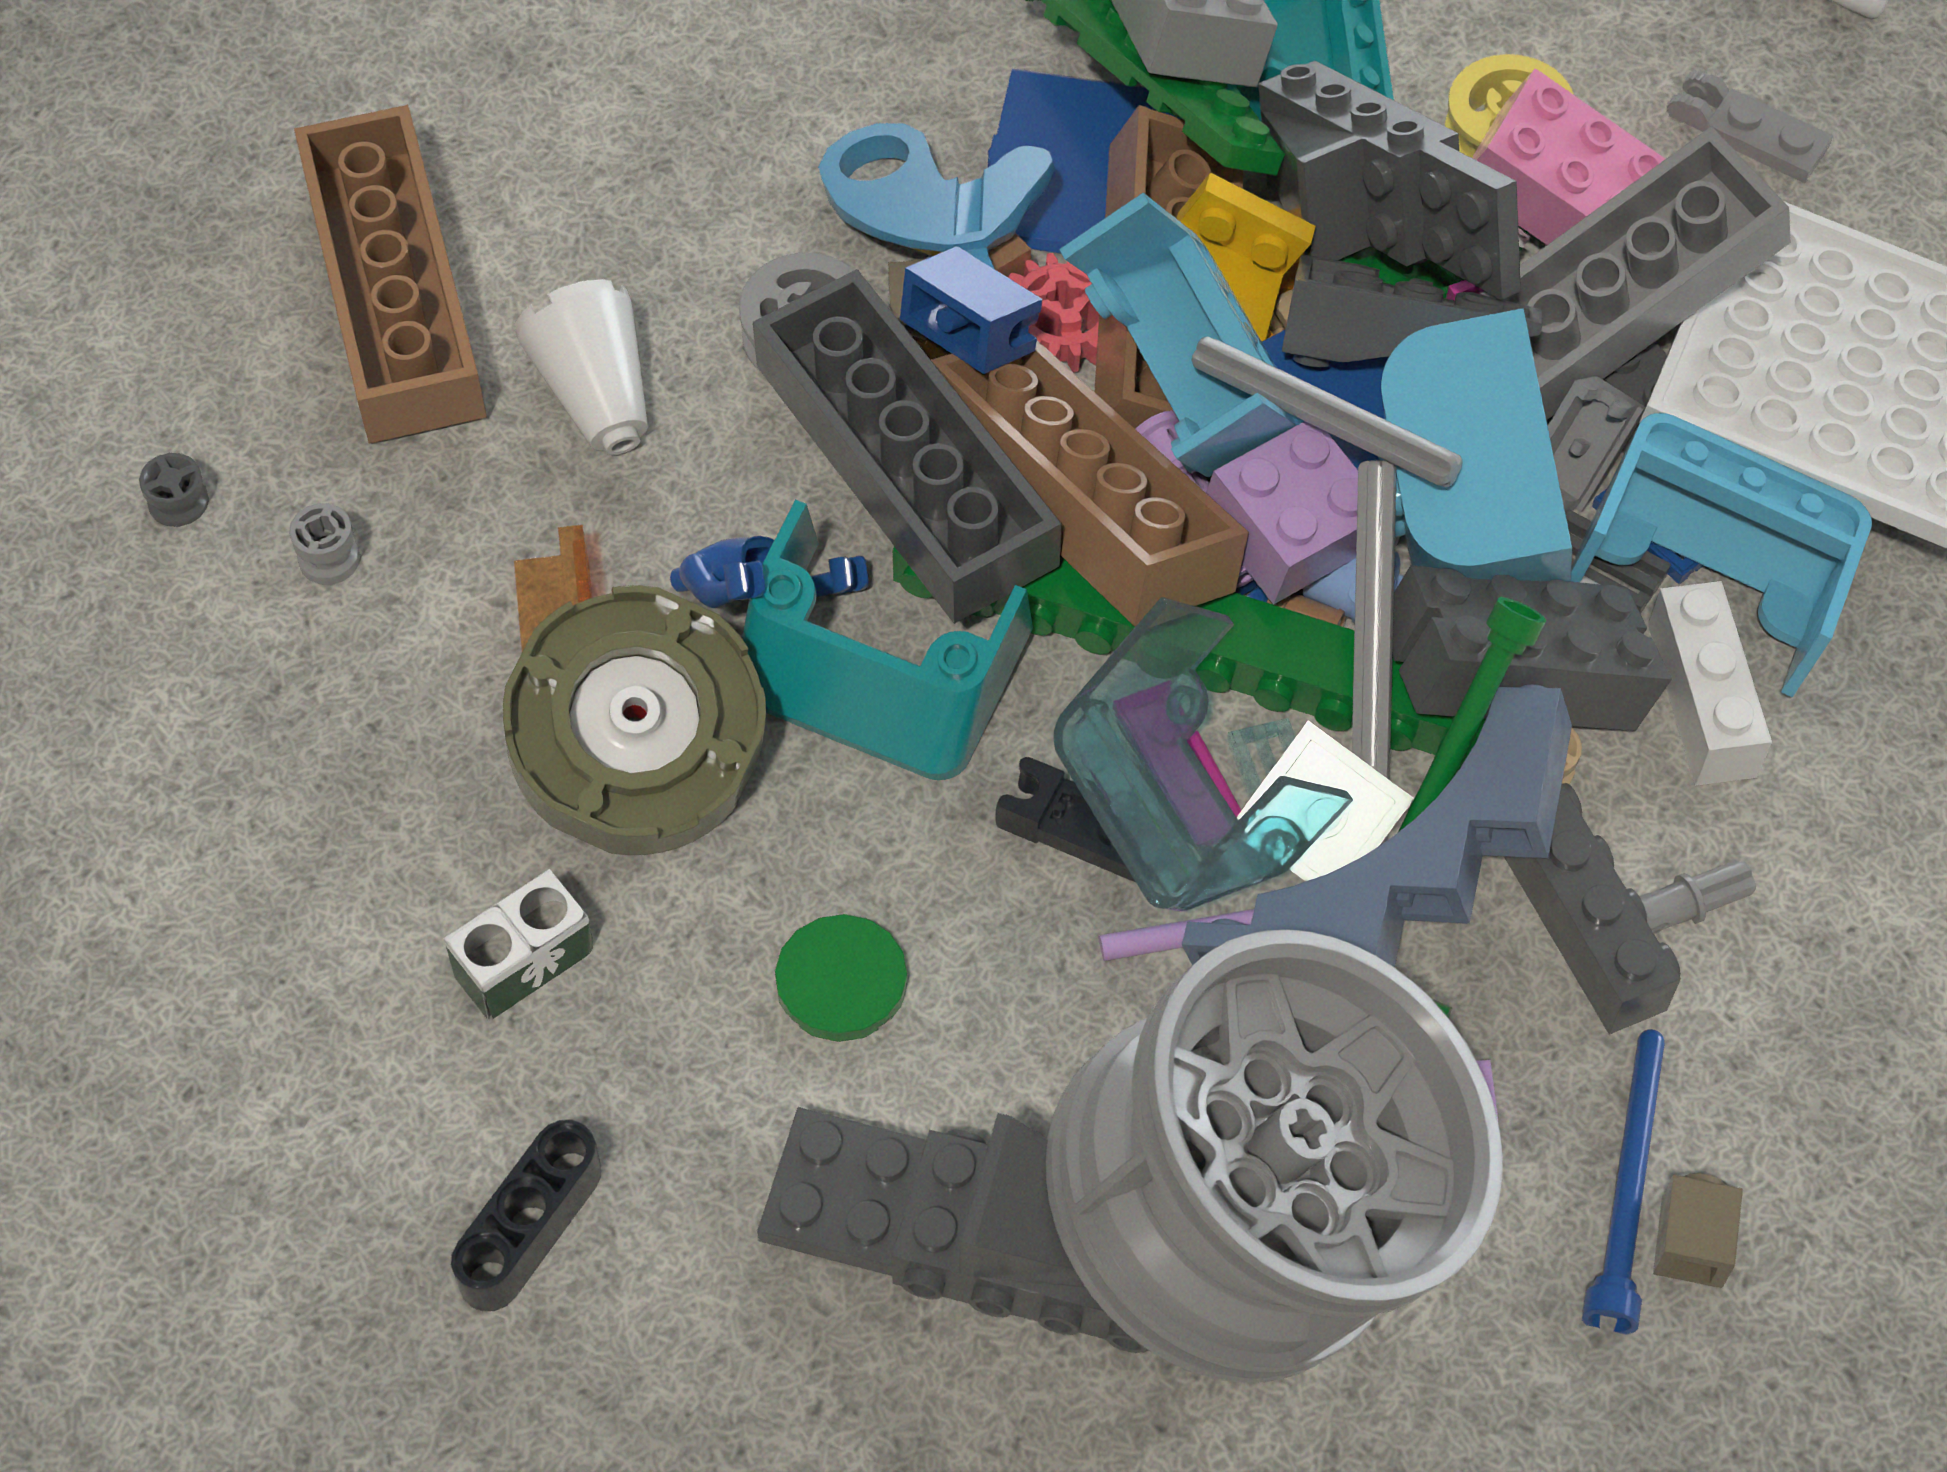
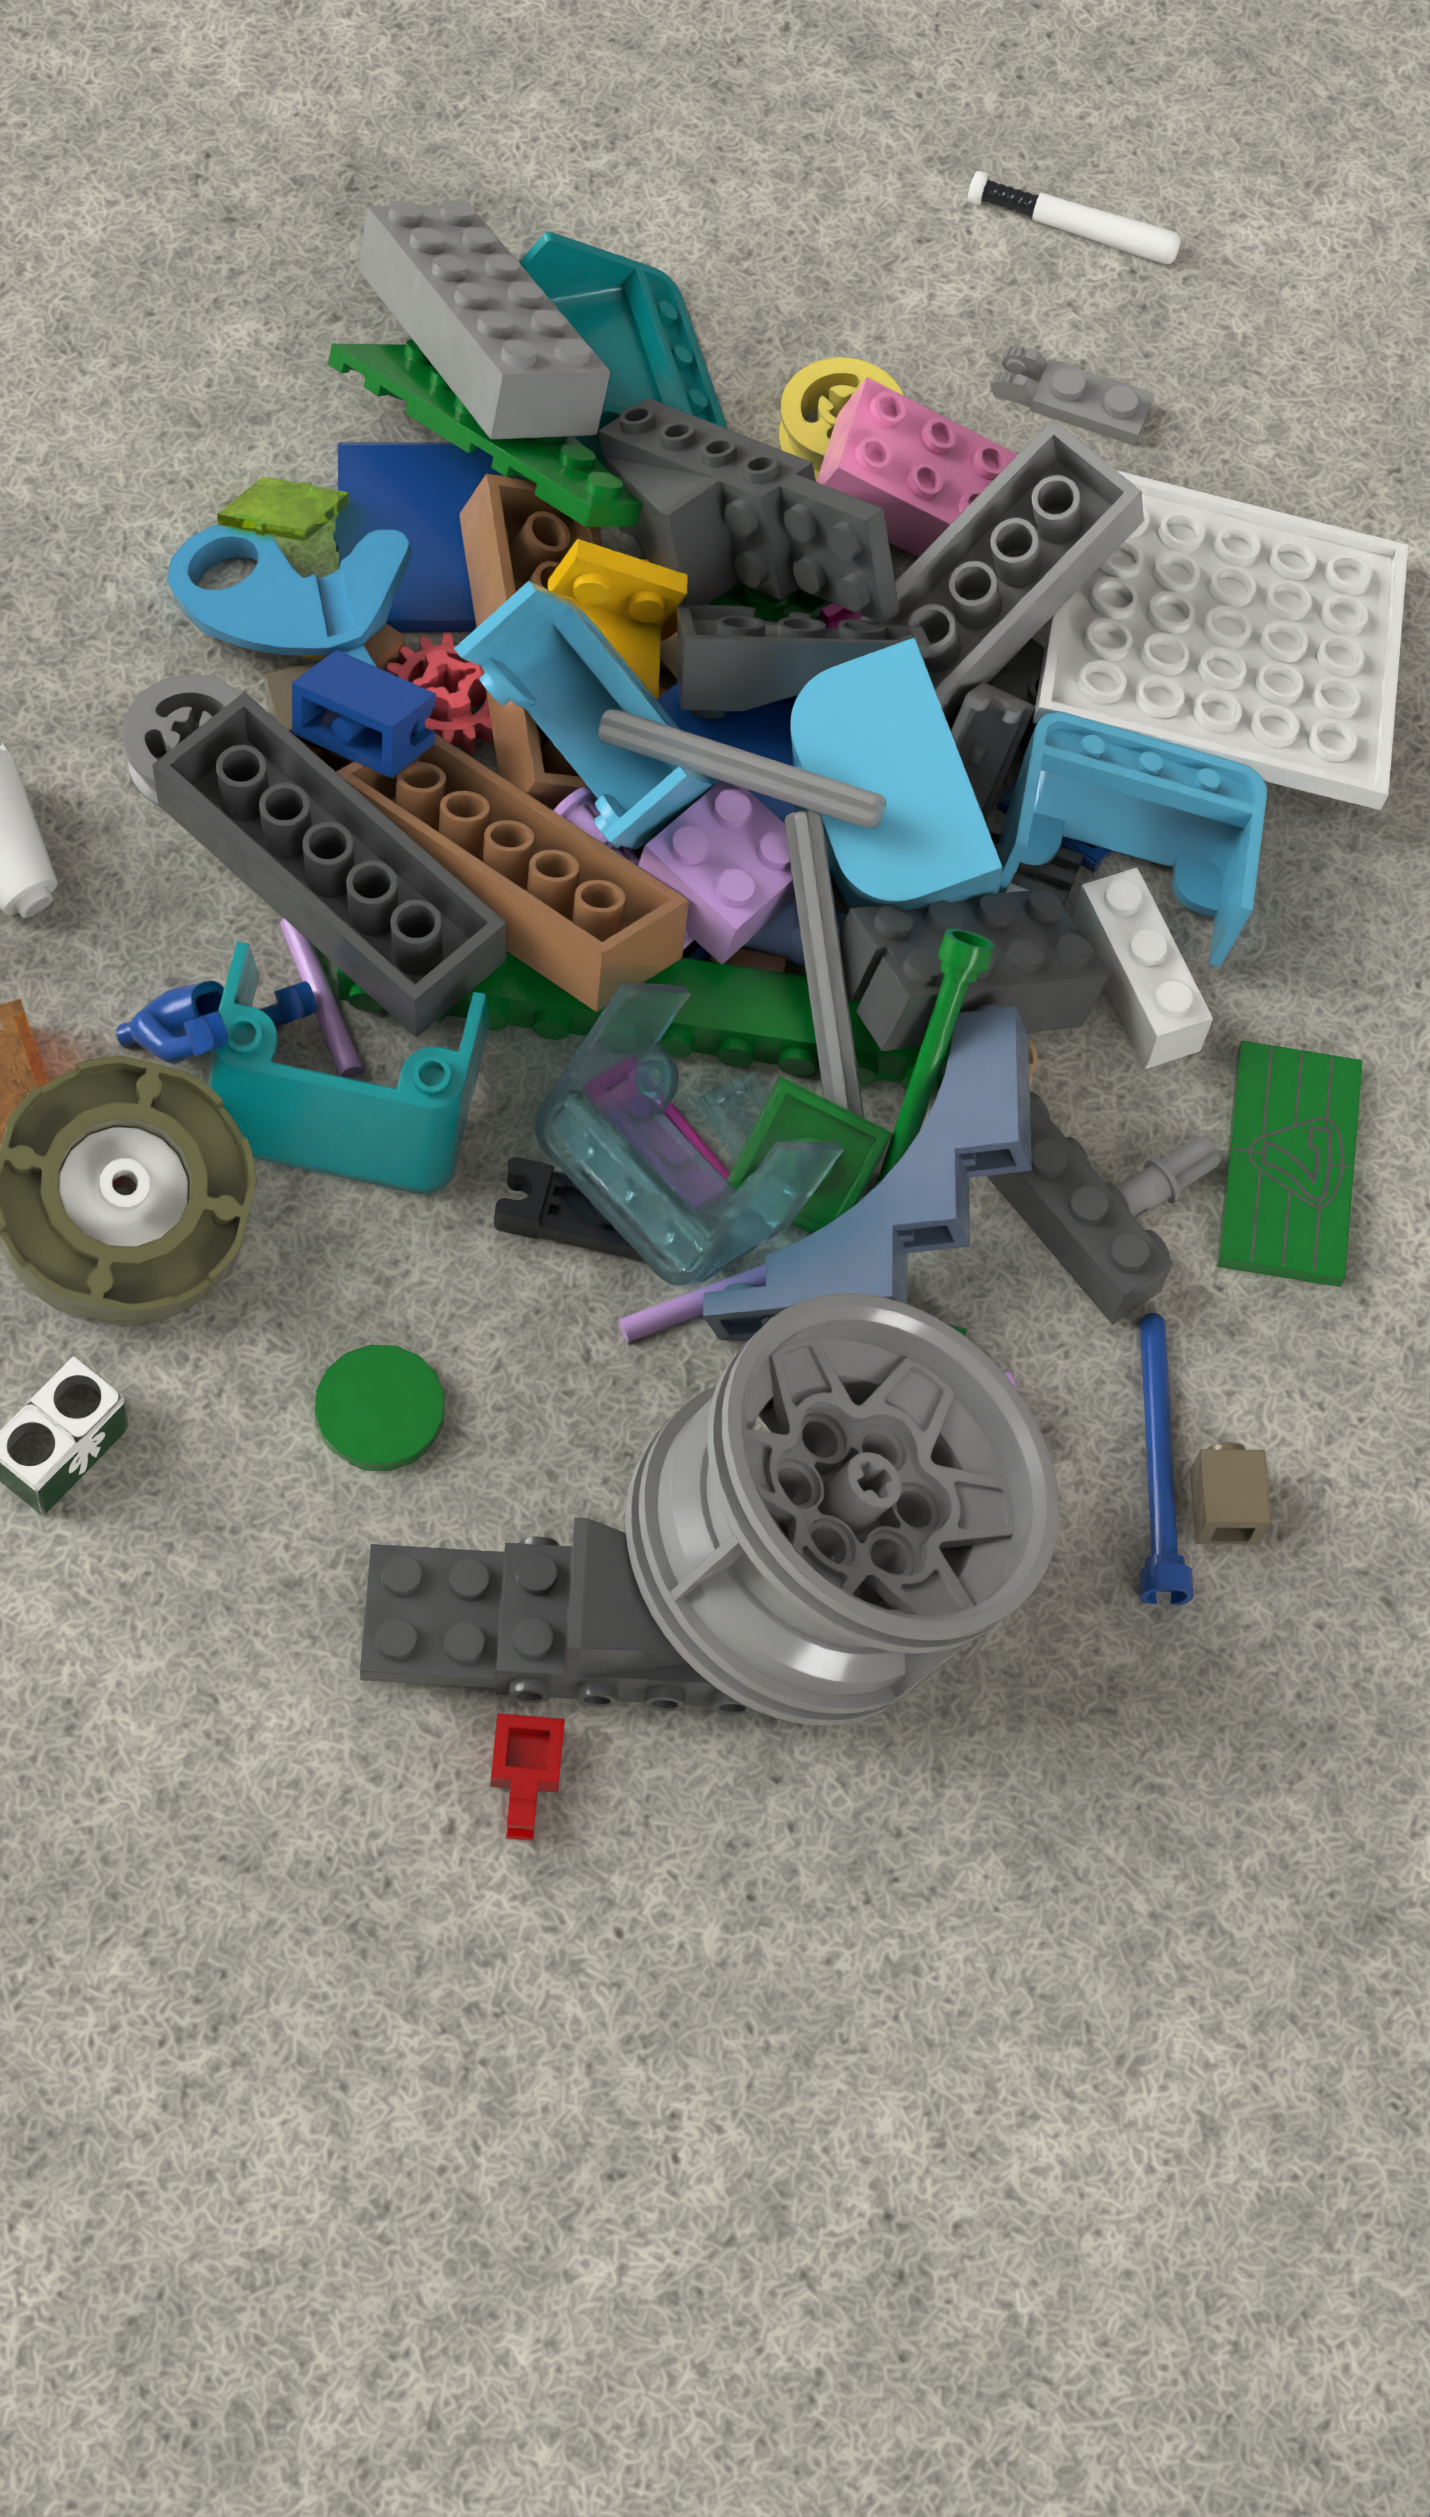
camera: 20 degrees left, 5 degrees up
black beam [451,1120,601,1311] -> none
none -> clear neon green piece [217,476,350,542]
none -> lavender bar [280,918,364,1078]
none -> red plate [490,1713,565,1841]
none -> green tile [1217,1041,1363,1287]

